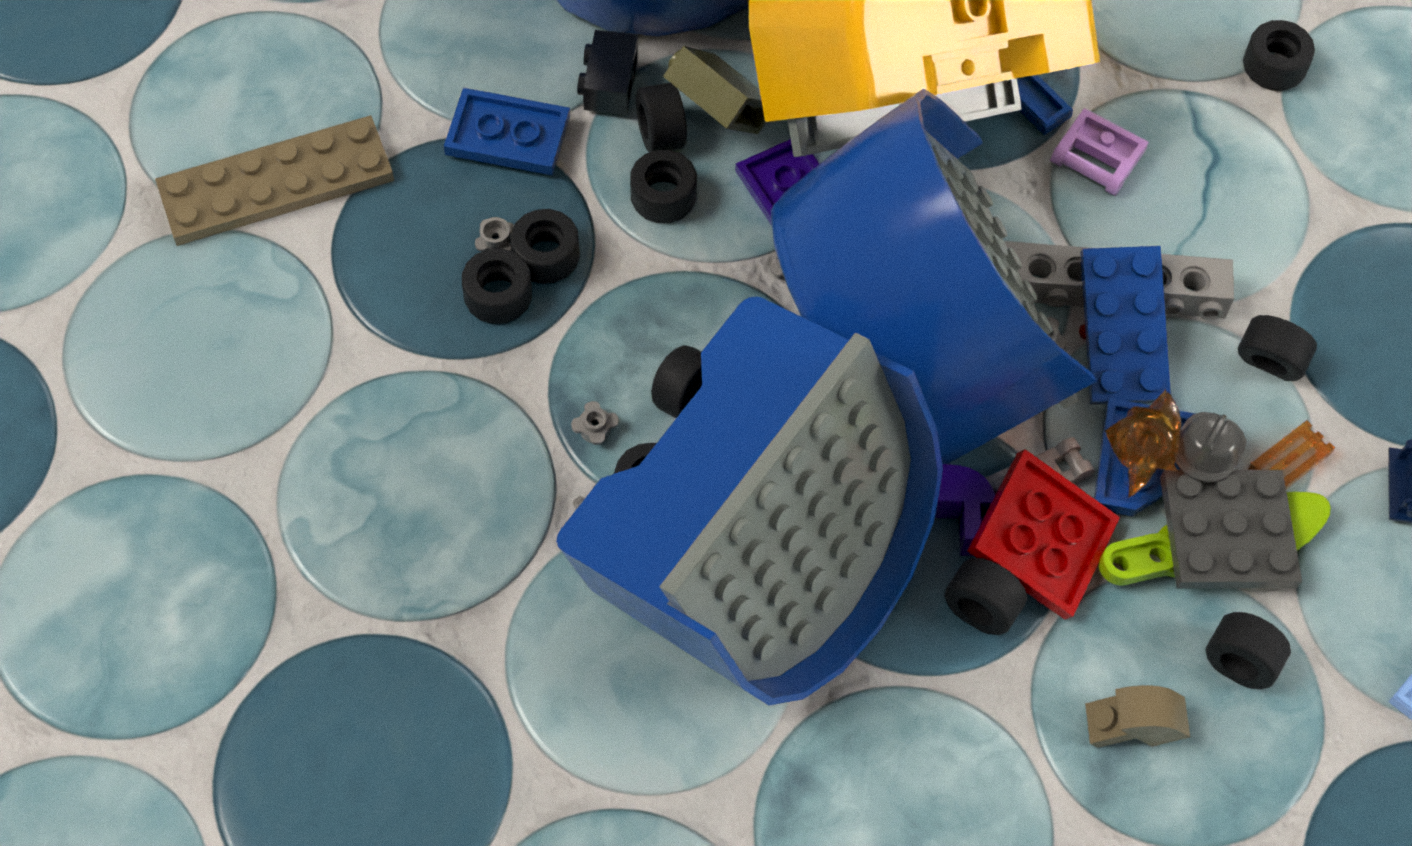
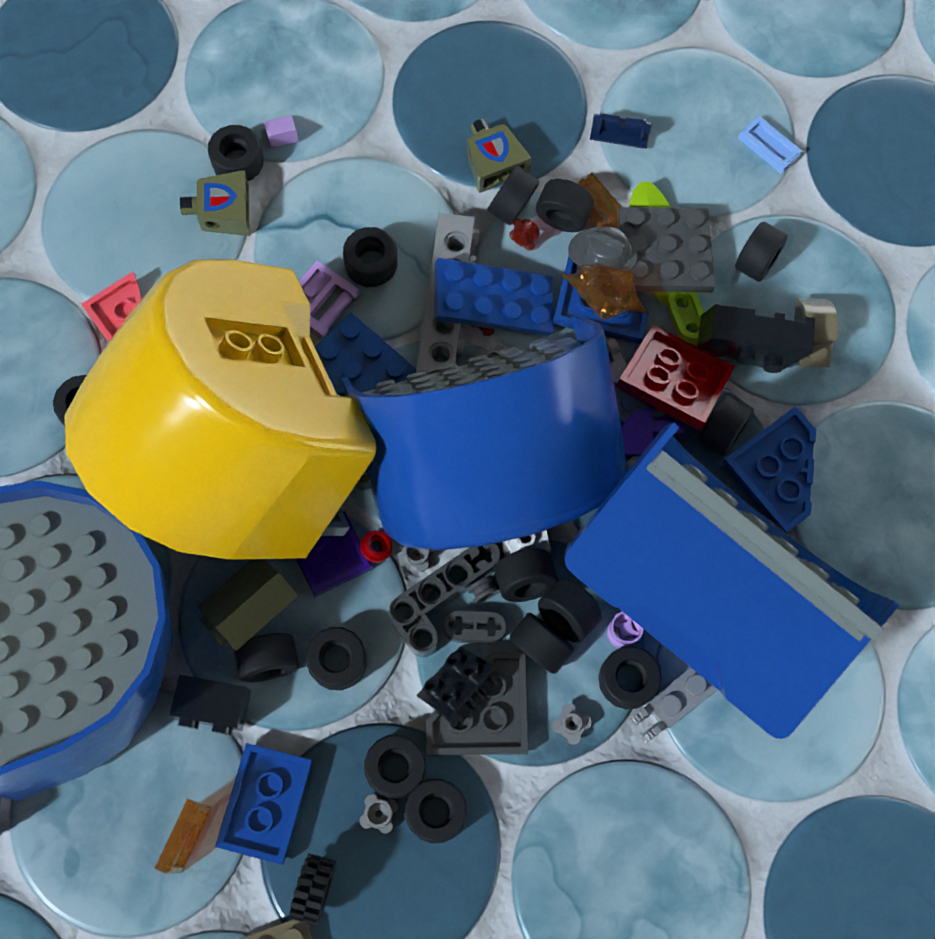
camera: 90 degrees left, 10 degrees up
none -> clear orange tile [154,798,212,874]
none -> olive torso [180,170,250,236]
none -> lavender slope [264,115,299,148]
none -> black tyre [289,853,336,926]
none -> blue plate [315,312,416,397]
none -> black tyre [343,227,398,287]
none -> dark grey beam [389,543,500,657]
none -> black hinge [416,646,500,727]
none -> dark grey plate [426,652,528,756]
none -> dark grey beam [444,611,506,644]
none -> olive torso [467,119,531,193]
none -> clear red plate [509,219,540,251]
none -> black tyre [536,178,594,233]
none -> black wedge [697,304,815,373]
none -> blue plate [722,406,816,533]

